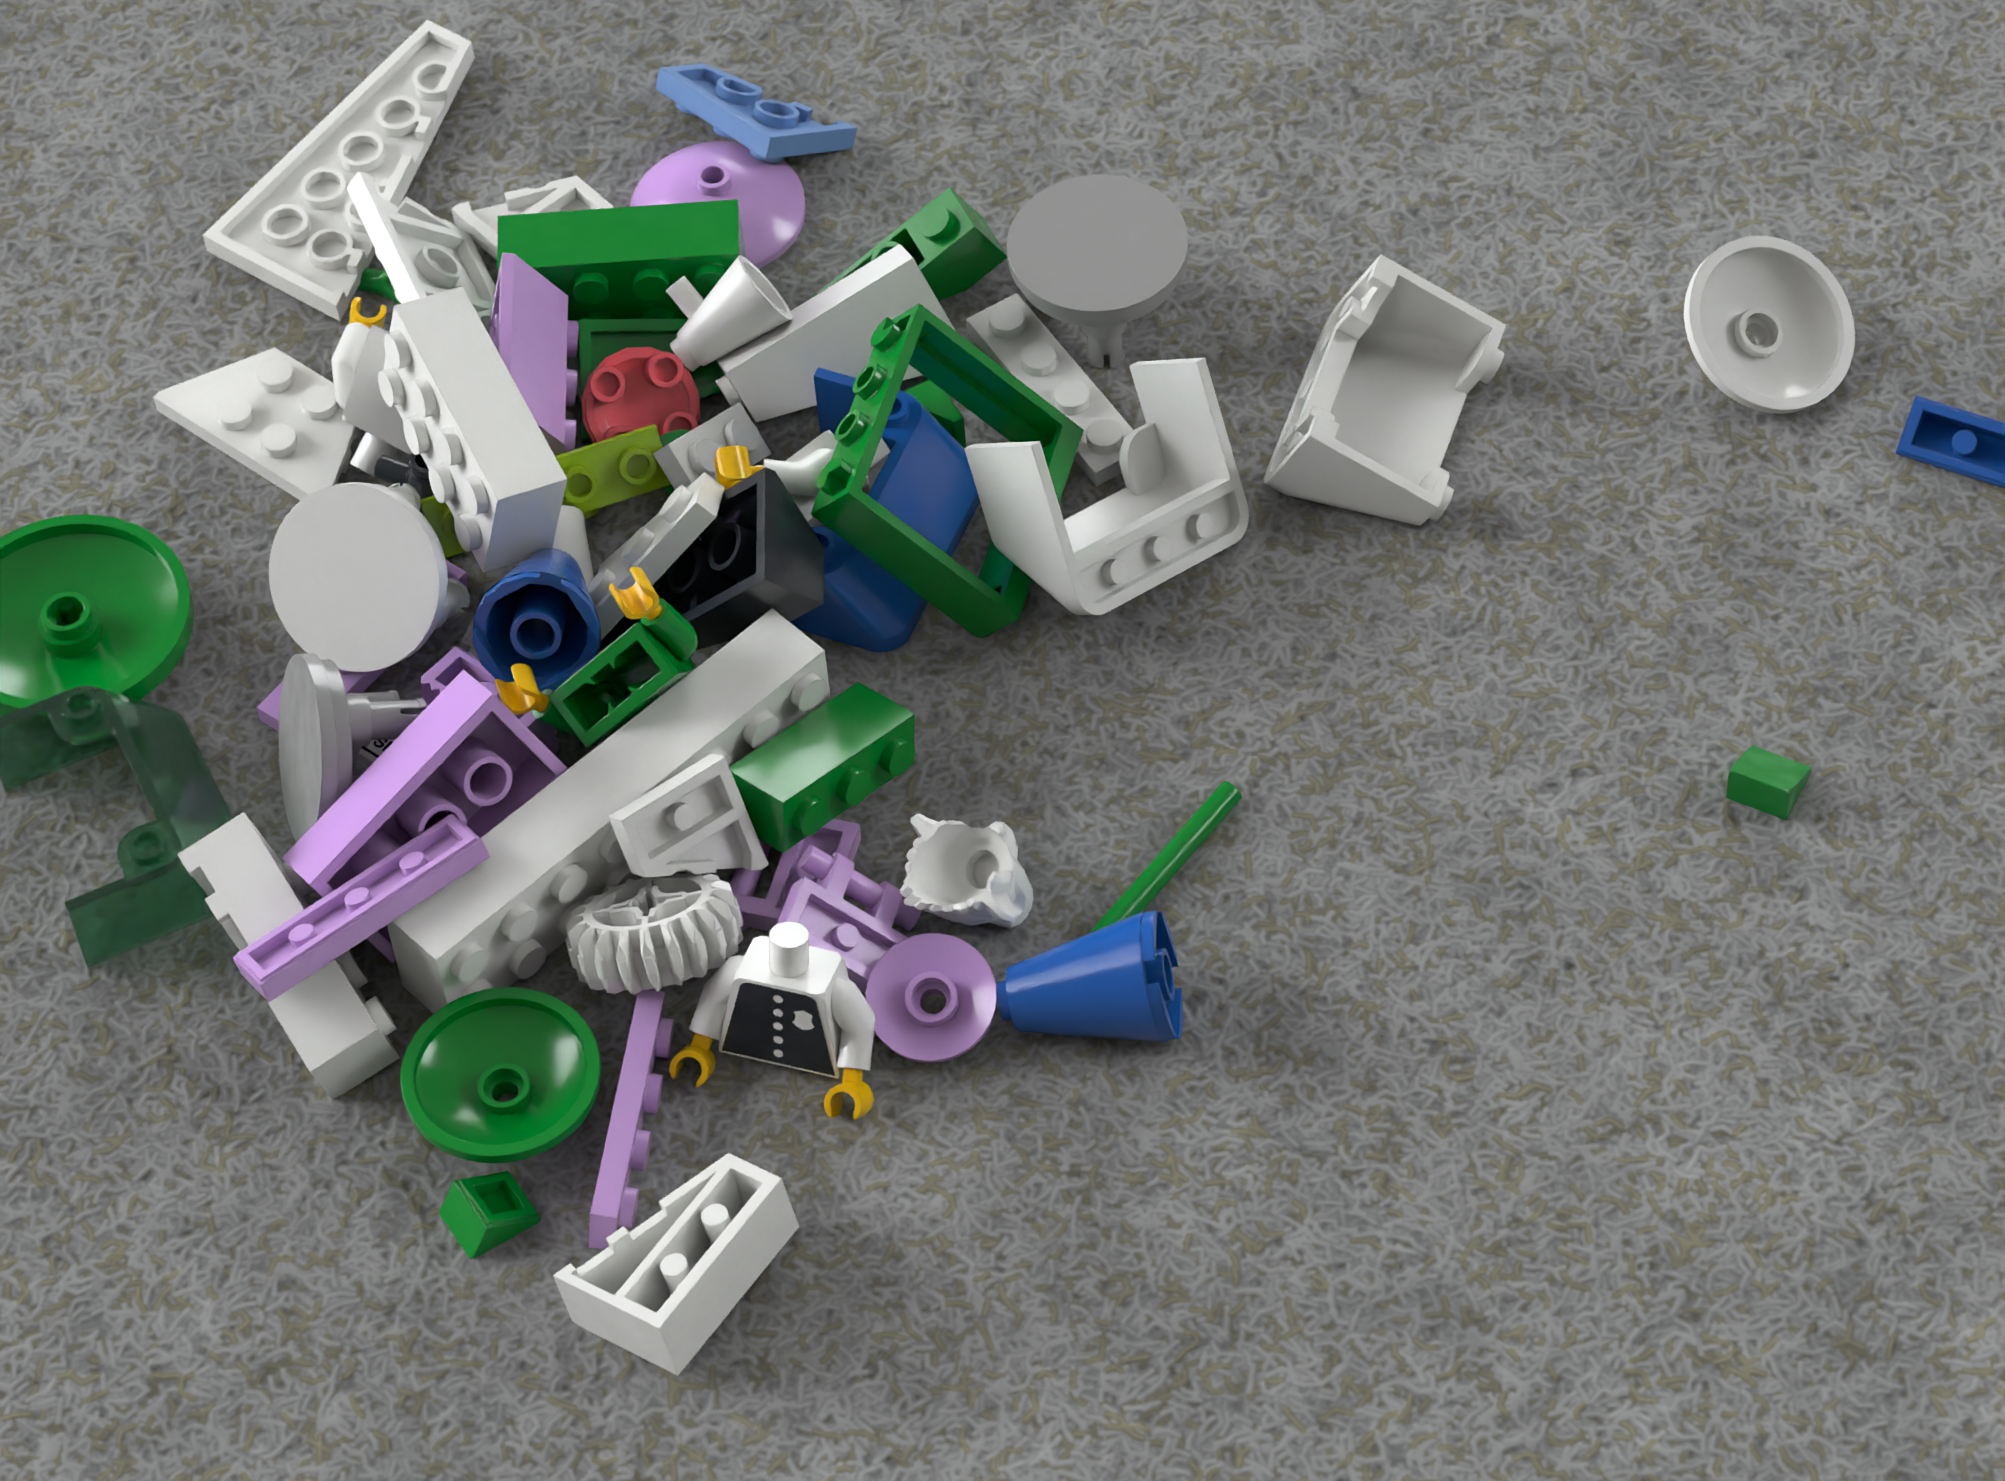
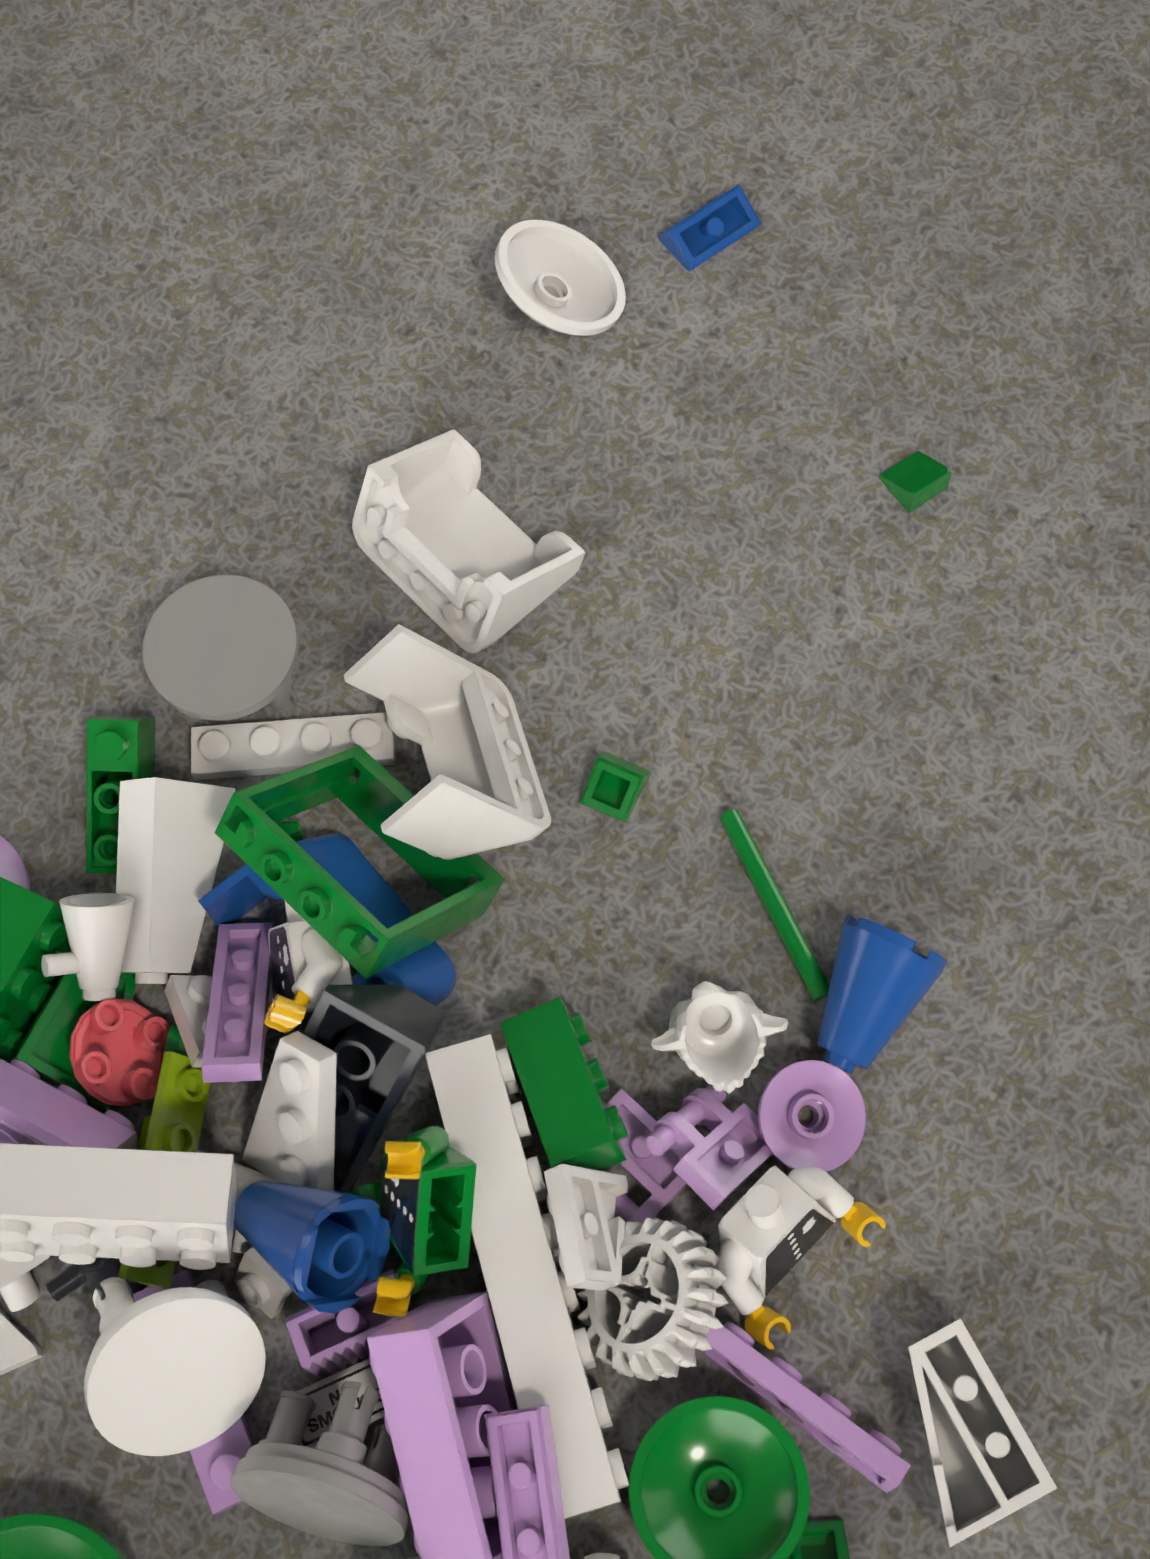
camera: 60 degrees left, 15 degrees up
none -> lavender plate [201,922,273,1083]
none -> green slope [579,752,651,823]

